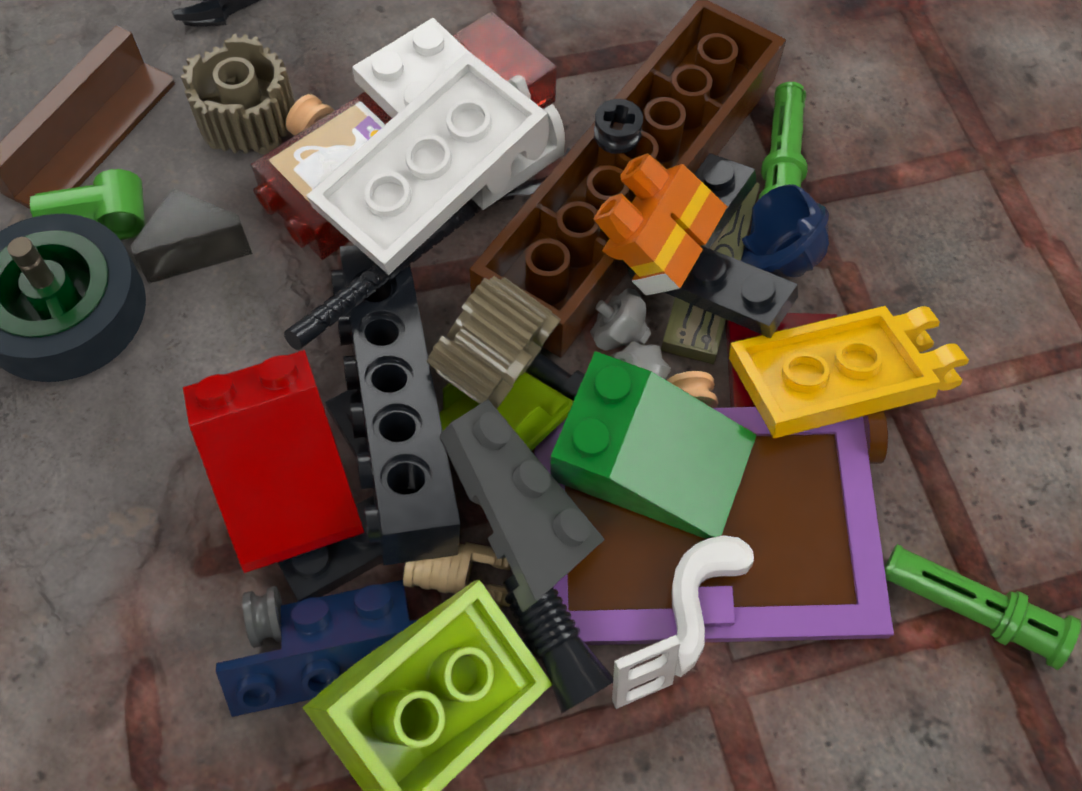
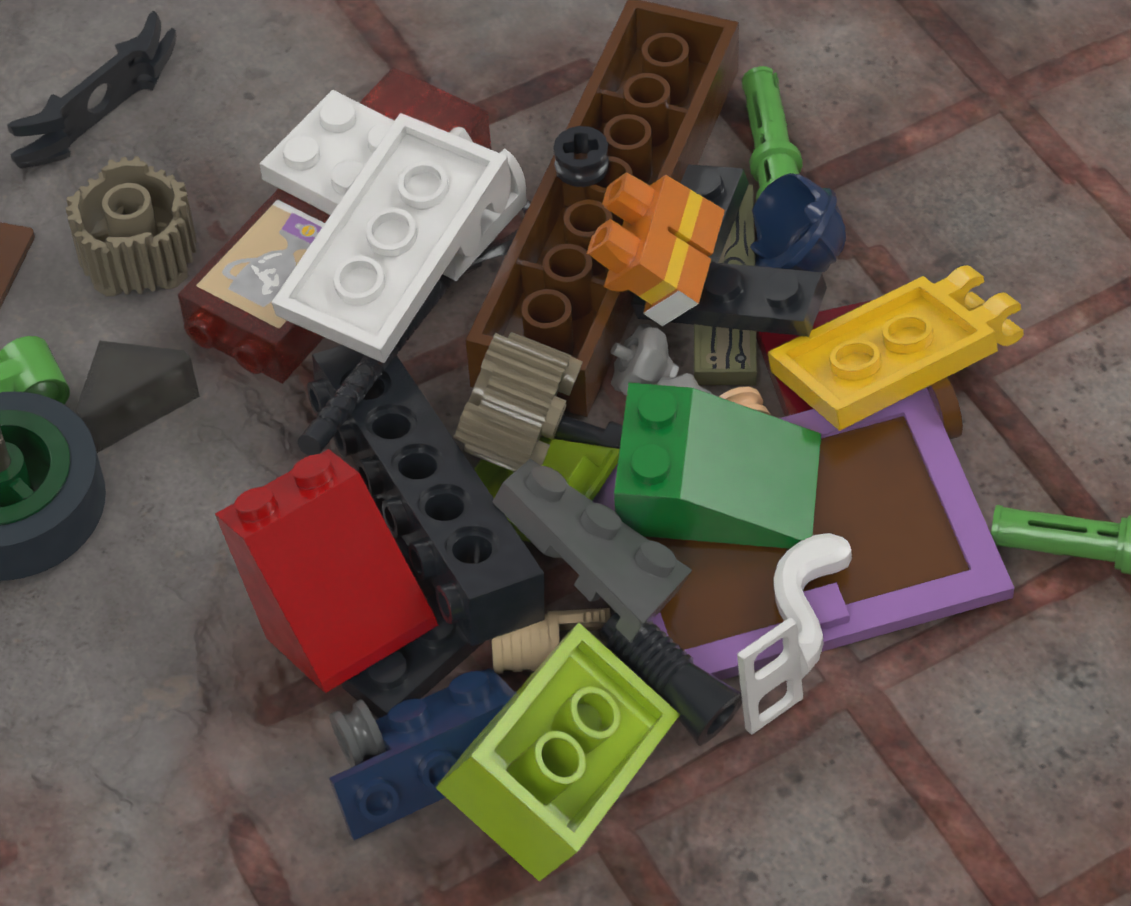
camera: 10 degrees left, 10 degrees down
light nougat bush [286,94,336,139] -> none

